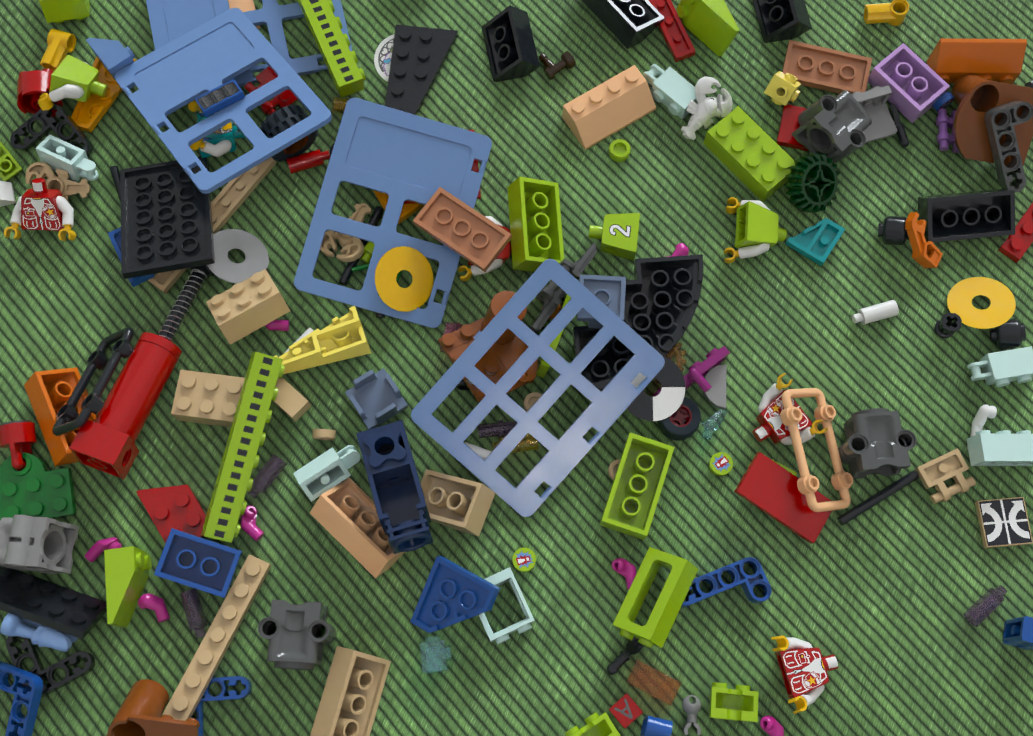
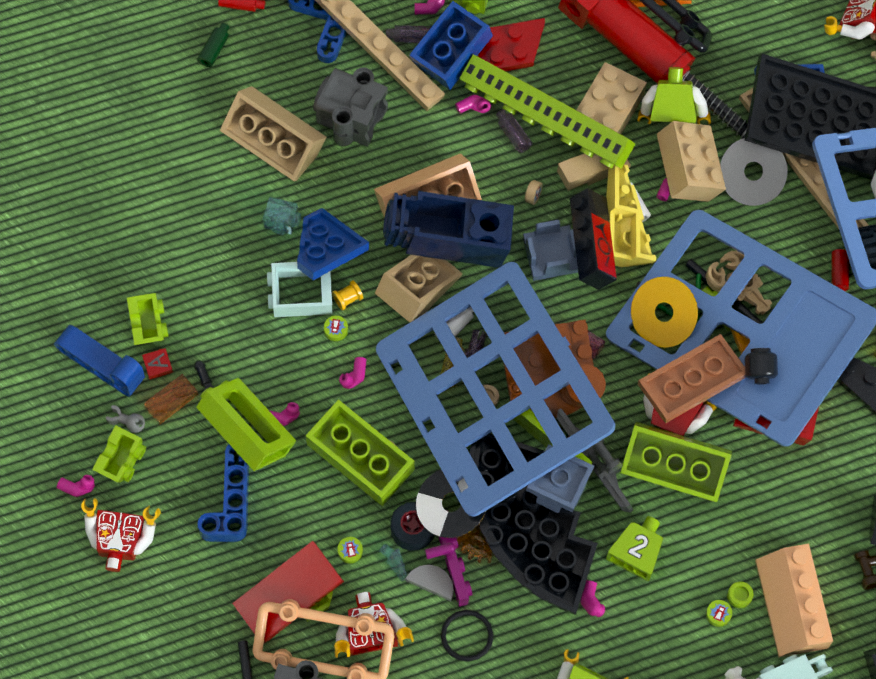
camera: 110 degrees right, 5 degrees down
light aqua brick [293,445,361,502] -> none
none -> yellow bush [332,280,363,311]
none -> dark pink arm [339,357,367,389]
none -> black piece [441,610,494,662]
none -> black brick [570,188,617,290]
none -> lime torso [637,67,711,124]
none -> lime tile [706,600,732,627]
none -> black head [745,348,778,385]

